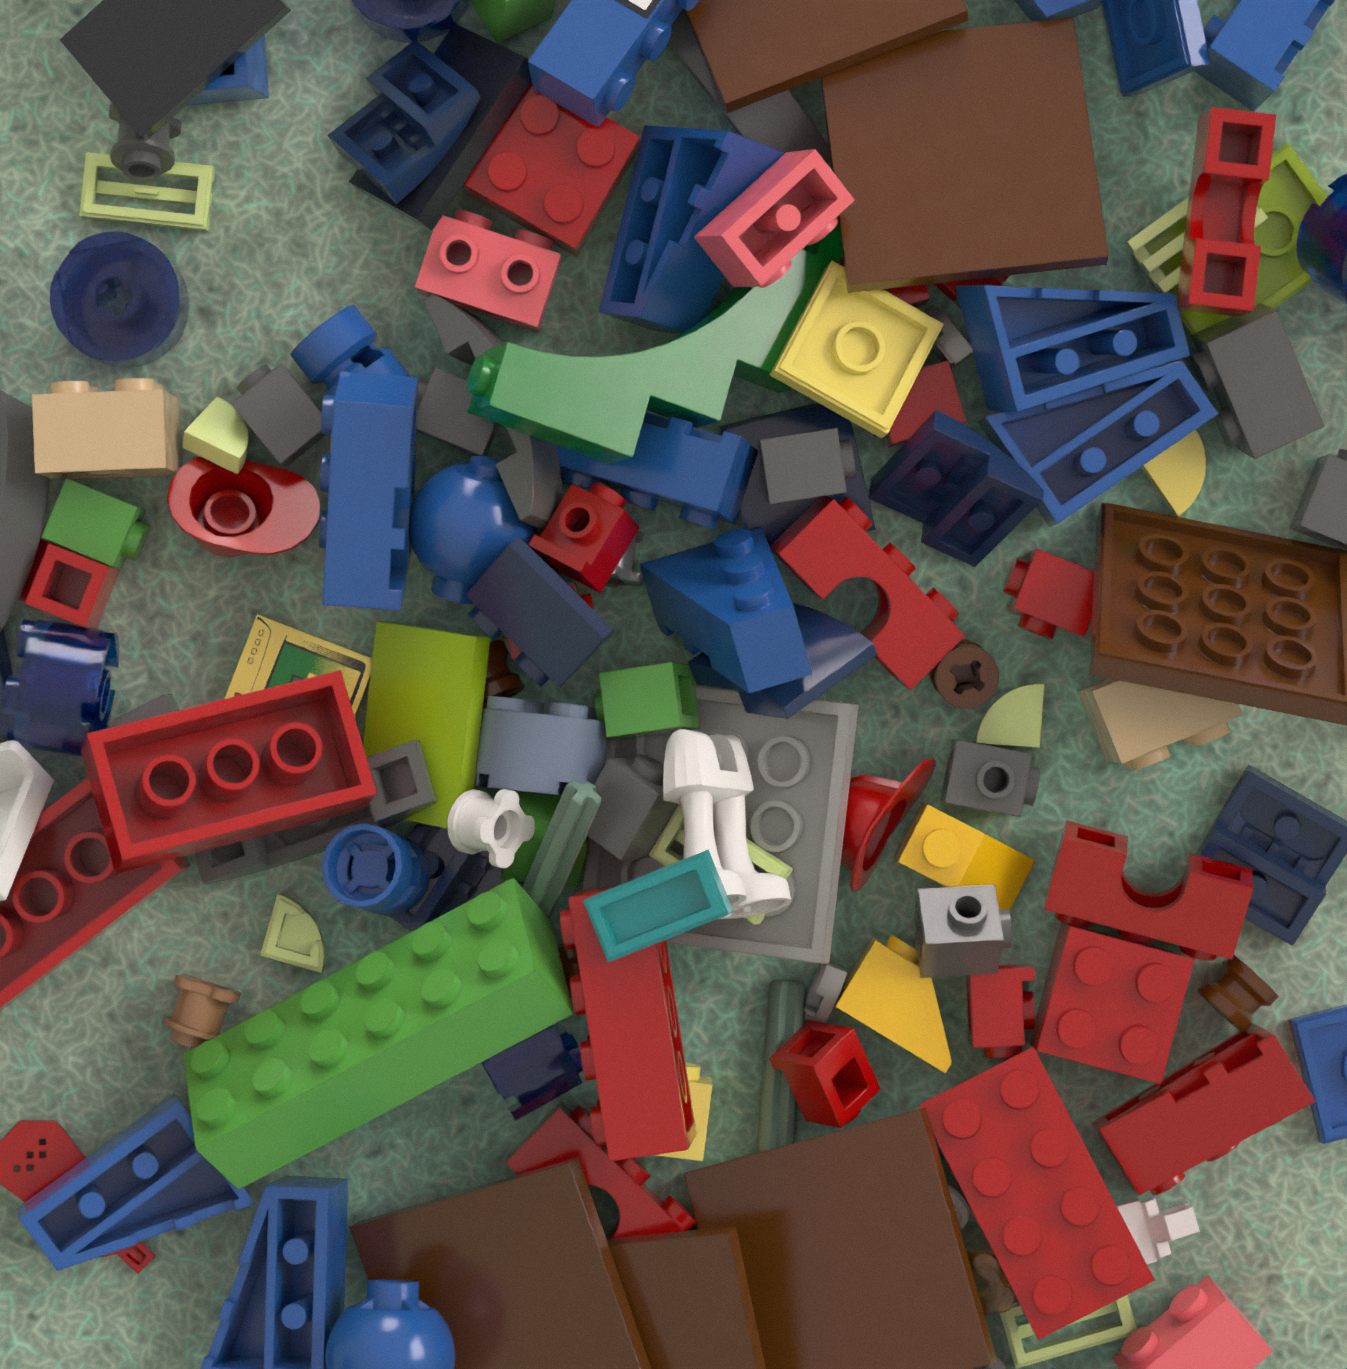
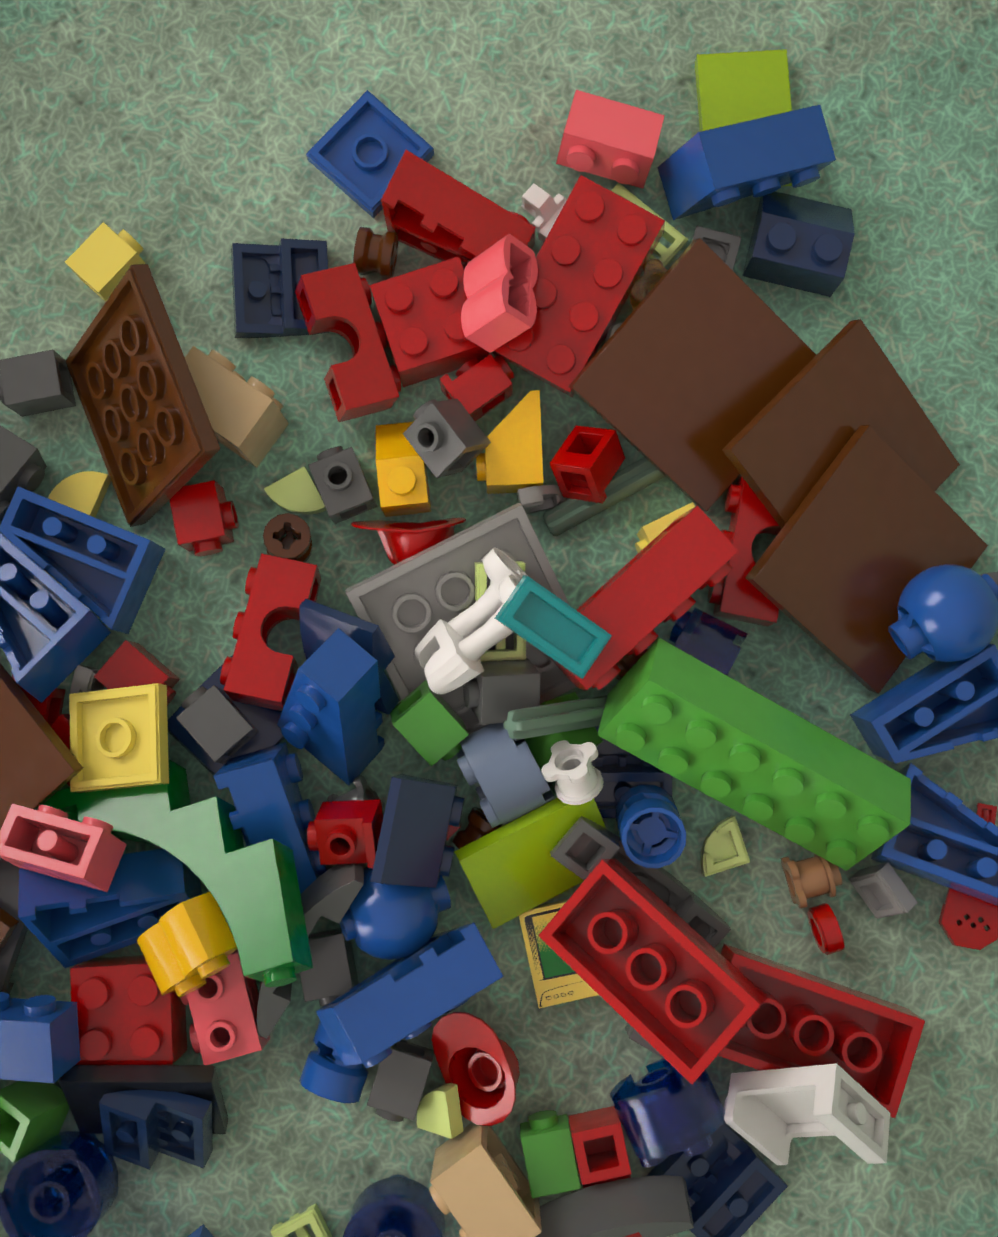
camera: 125 degrees left, 5 degrees down
dark blue slope [869,410,1044,567] -> none
none -> yellow brick [137,891,237,997]
none -> coral brick [461,234,538,353]
none -> red tile [807,903,845,955]
none -> light grey tile [849,862,918,919]

